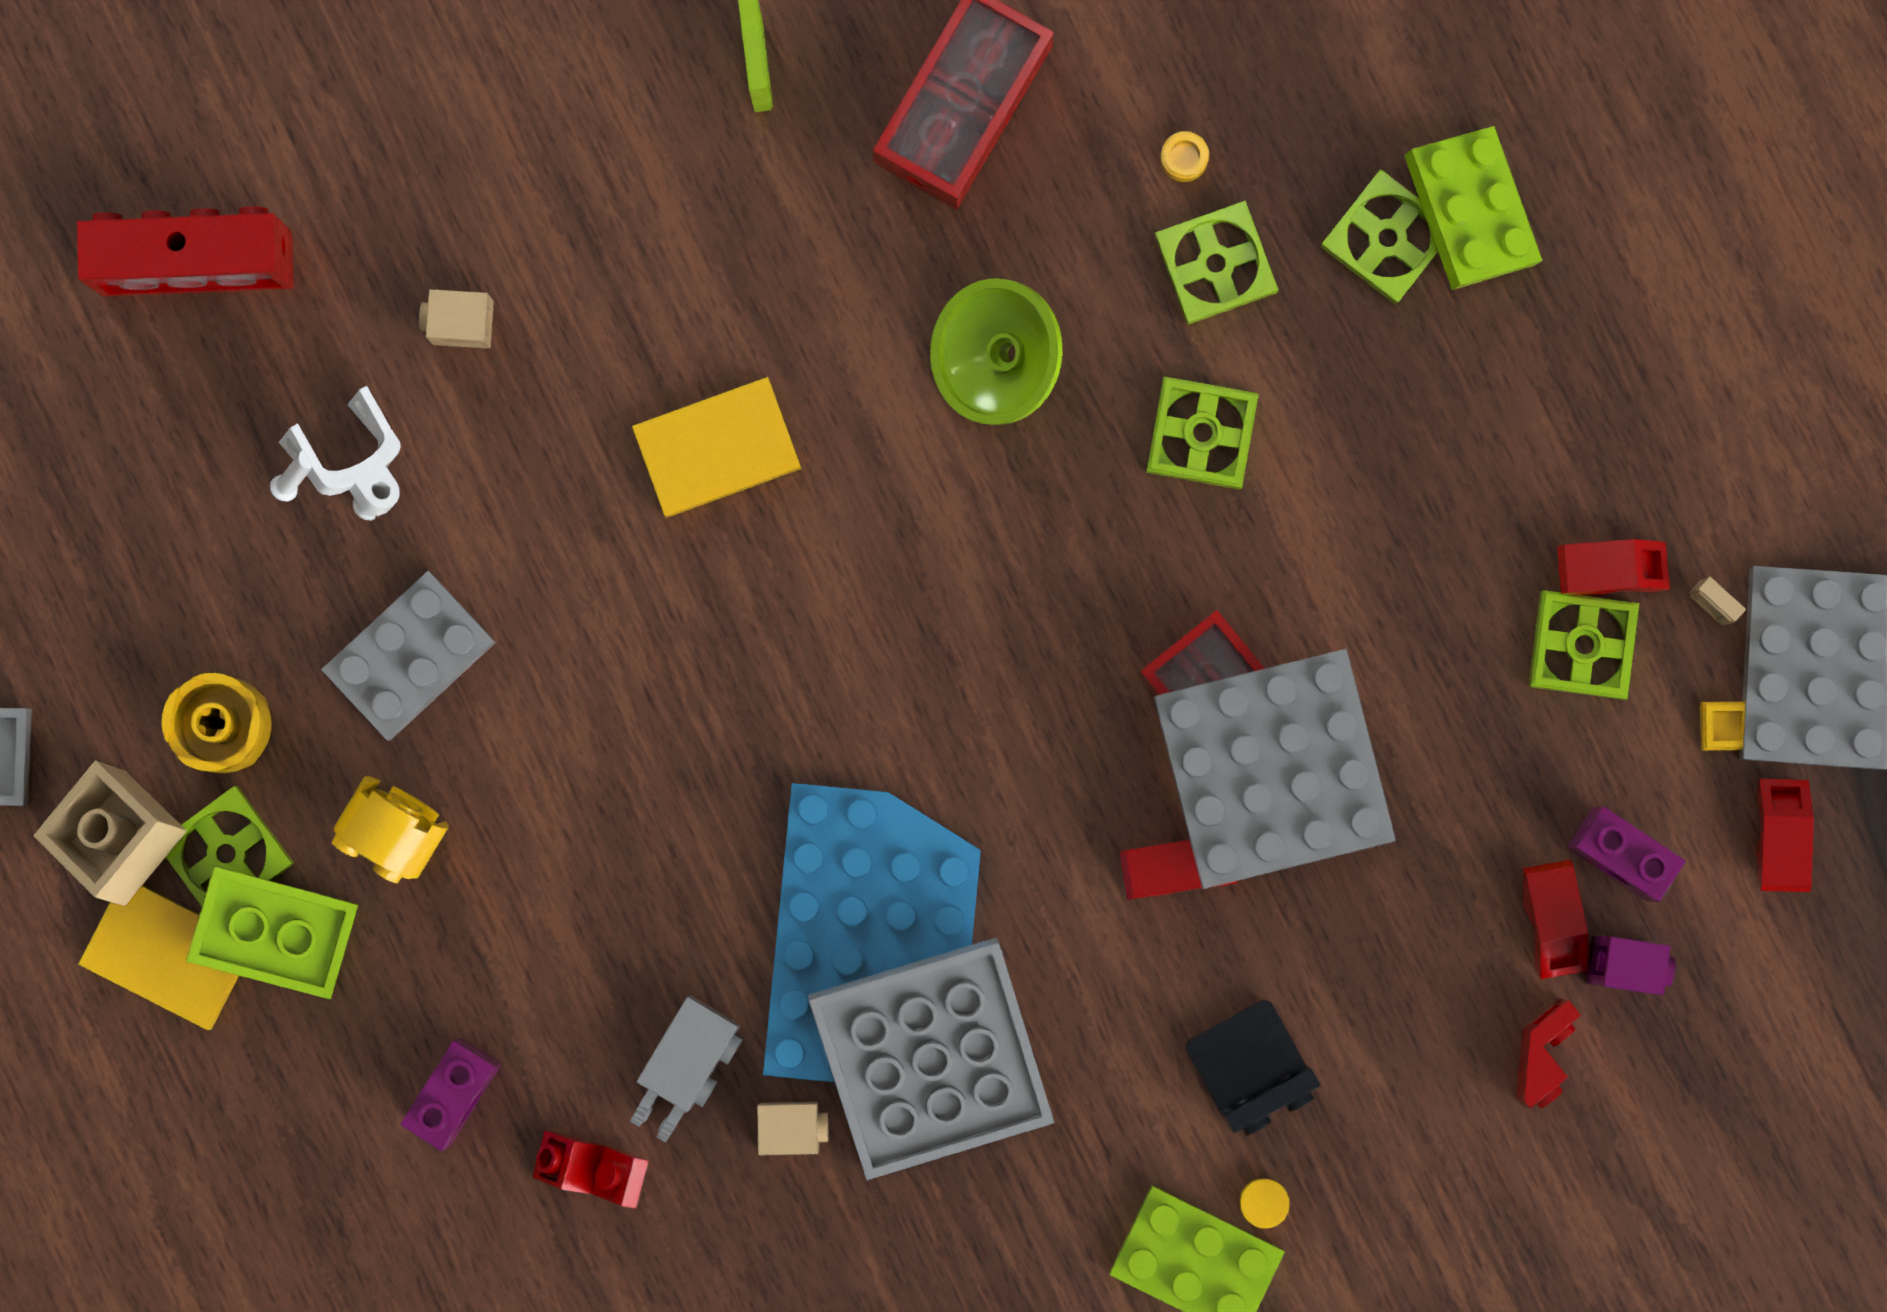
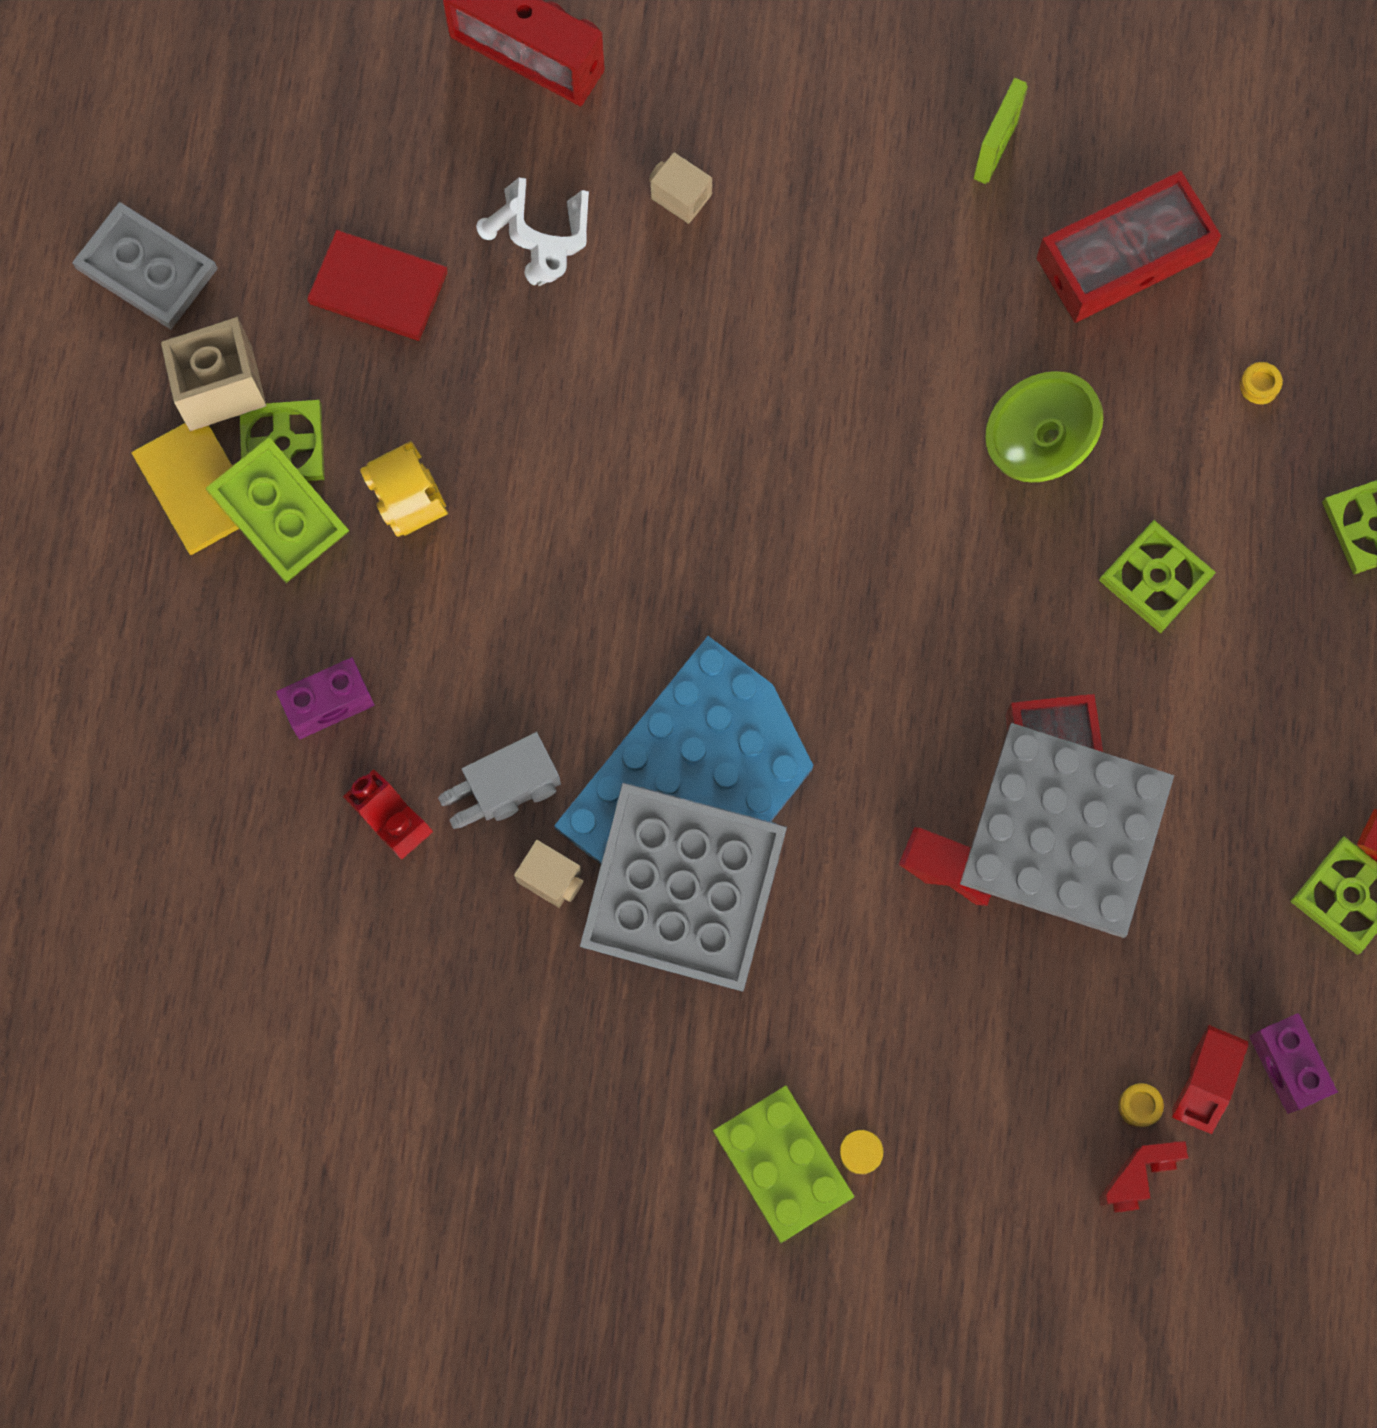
camera: 30 degrees right, 10 degrees down
yellow brick [162,673,272,773] -> none
light grey plate [321,571,496,741] -> none
yellow tile [632,377,802,518] -> none
lime piece [1154,200,1278,325] -> none
black bracket [1186,1000,1321,1136] -> none
magenta brick [1586,936,1676,995] -> none
none -> red tile [307,230,448,341]
none -> yellow tile [1118,1083,1164,1128]

